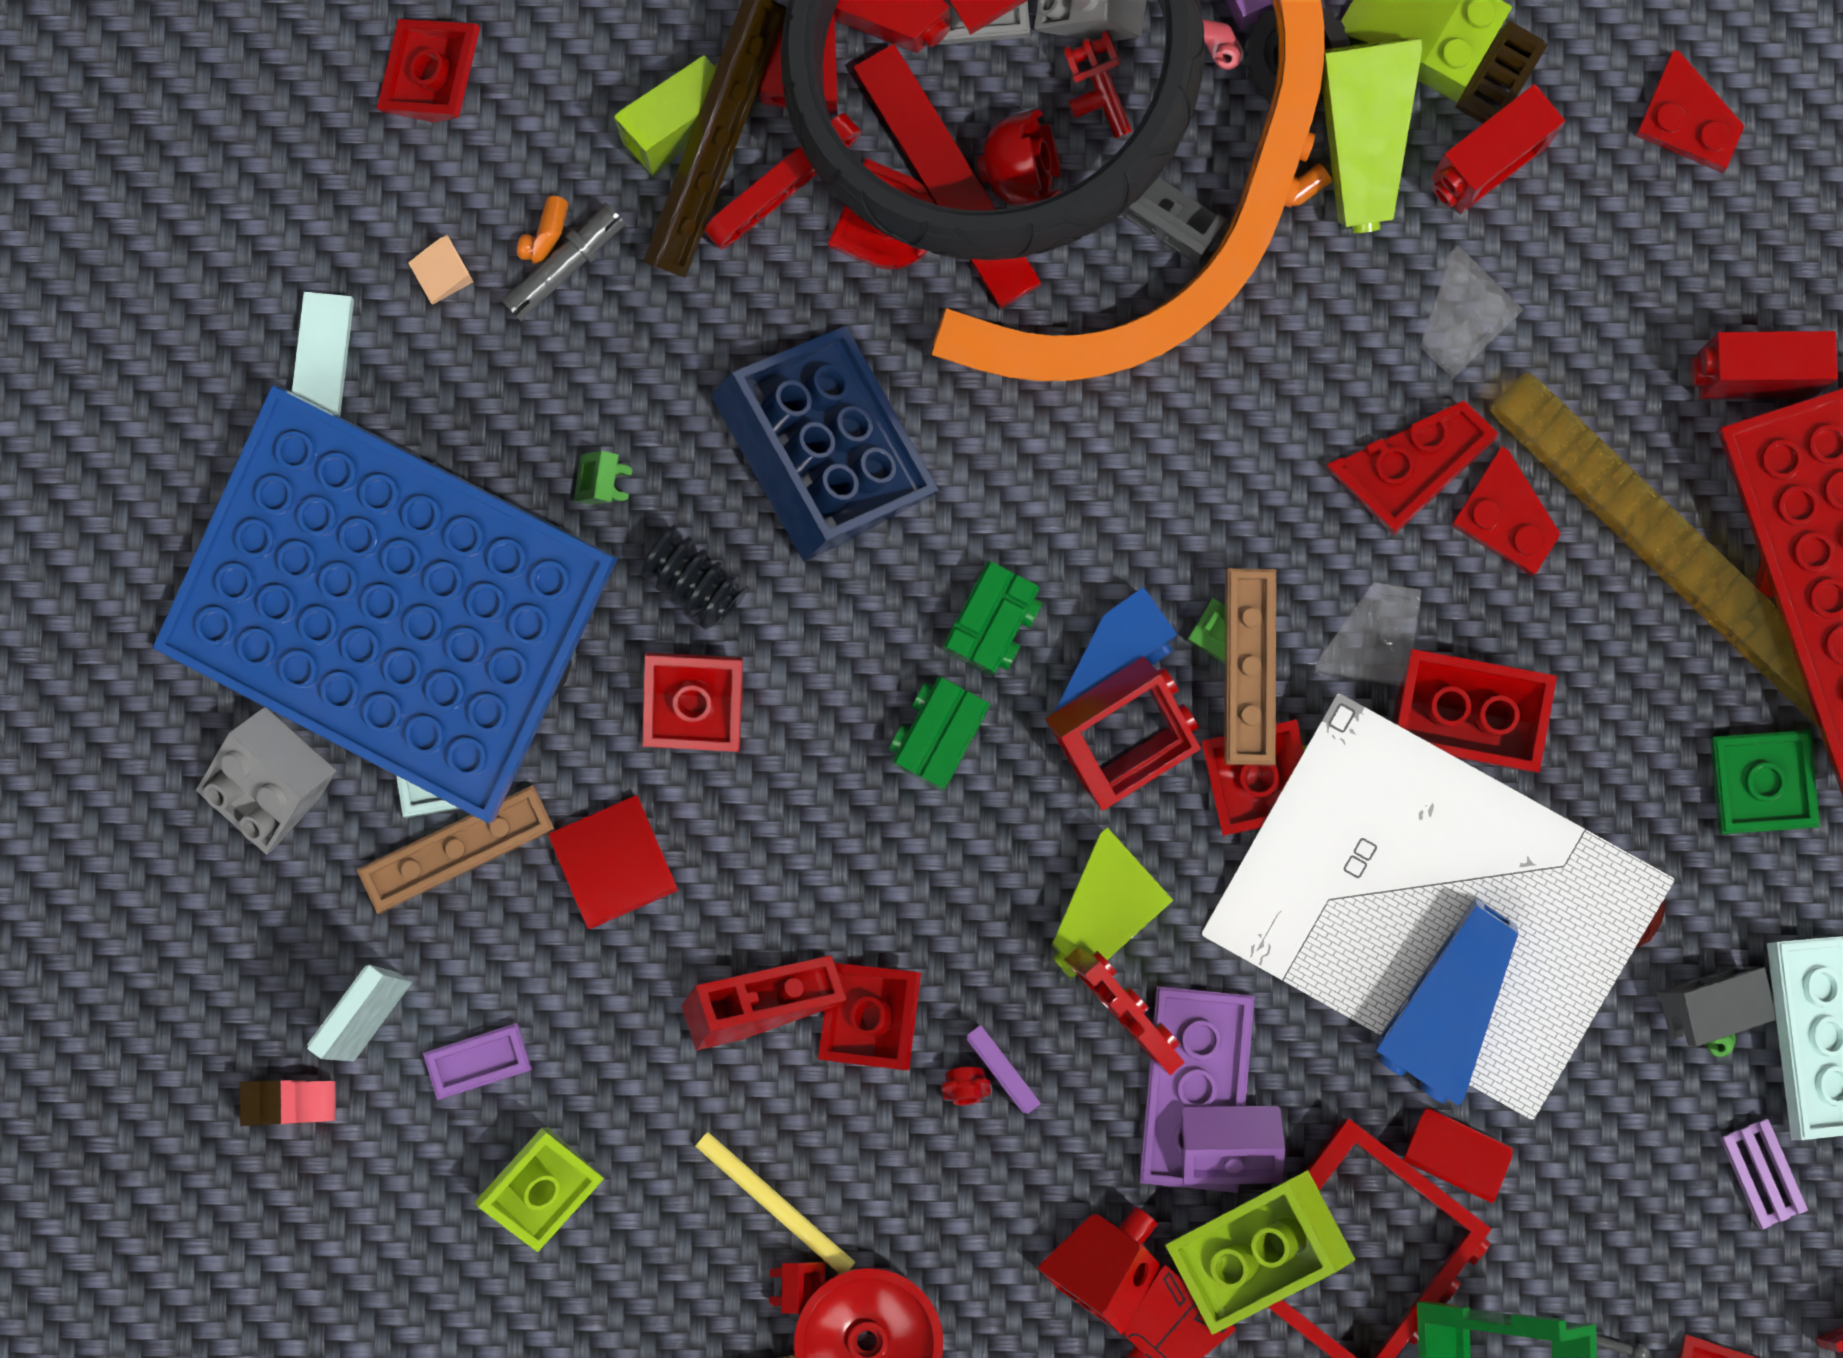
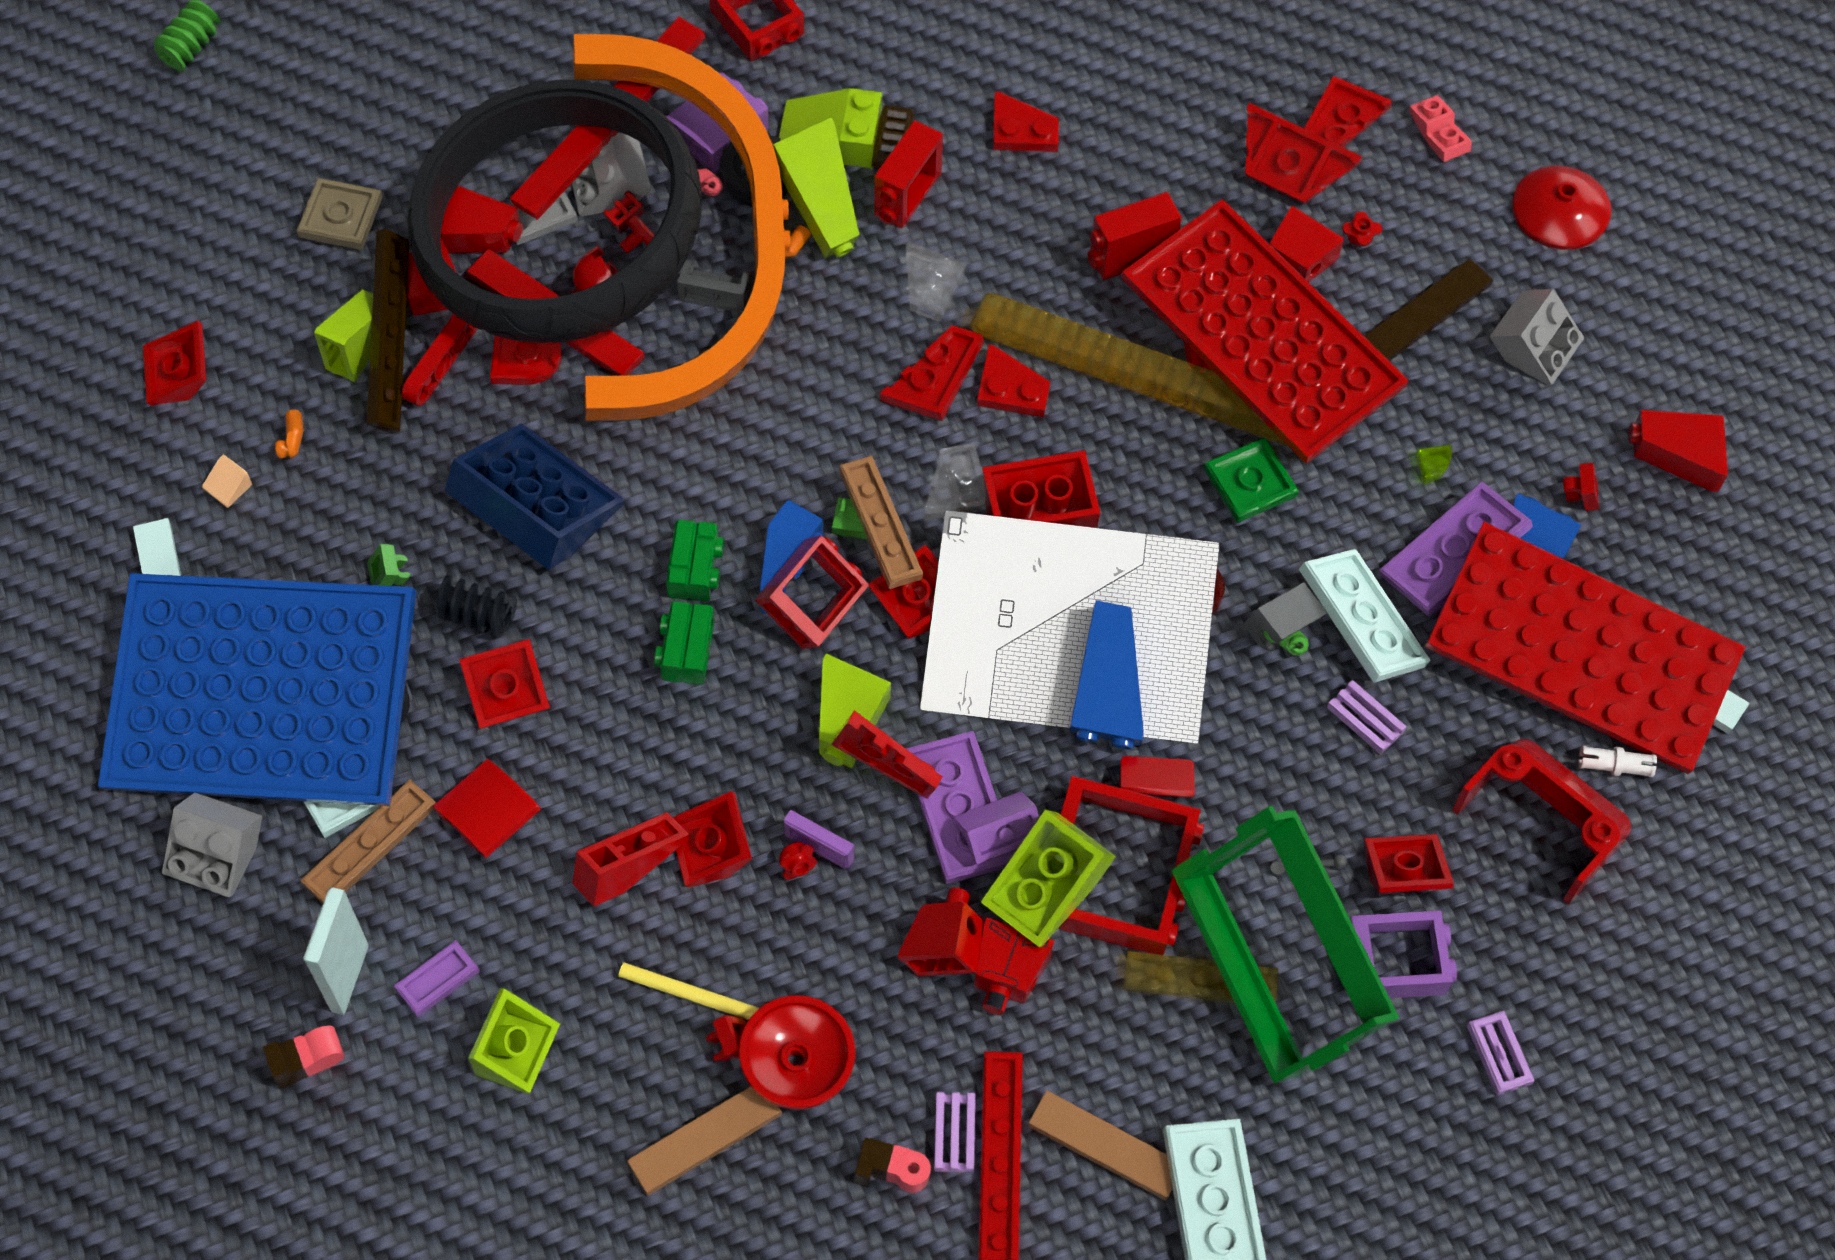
camera: 25 degrees left, 20 degrees down
dark grey pin [500,202,627,322] -> none

